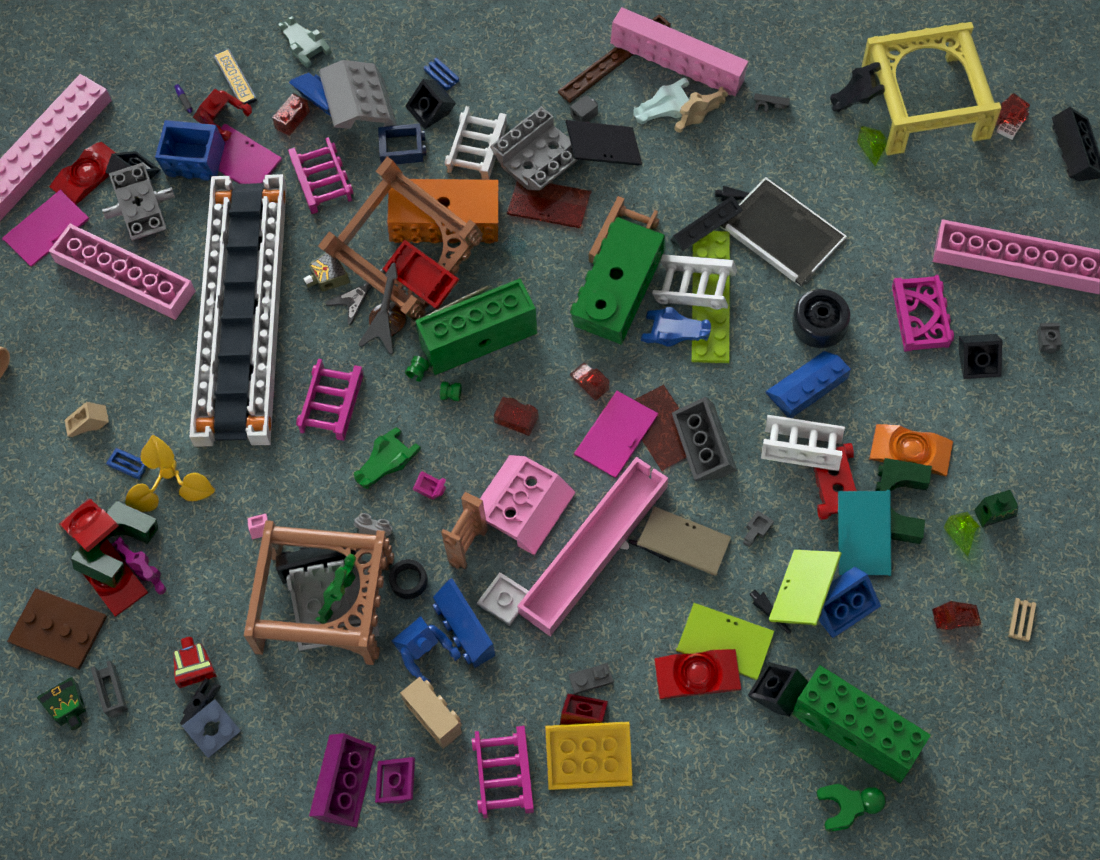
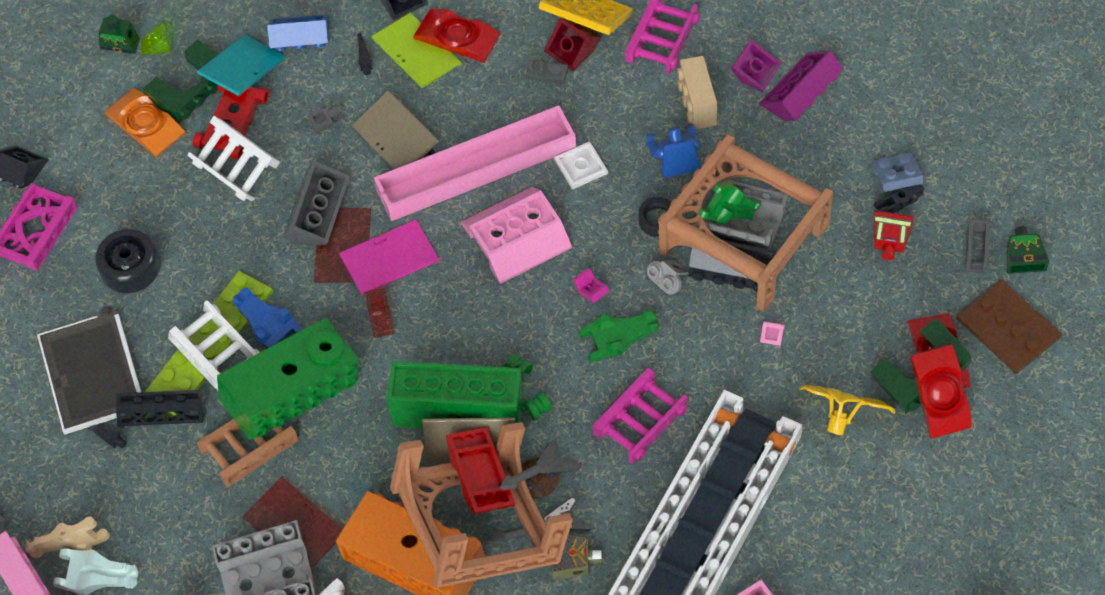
camera: 150 degrees left, 5 degrees down
tan arch [65,402,109,437] -> none
blue tile [106,448,147,480] -> none
magenta animal [112,537,166,595] -> none
blue slope [432,578,495,668] -> none
nougat fence [441,492,488,569] -> none
clear red brick [494,397,538,436] -> none
black container [565,120,642,166] -> none
blue slope [765,351,851,418] -> none
lime container [769,550,842,626] -> none

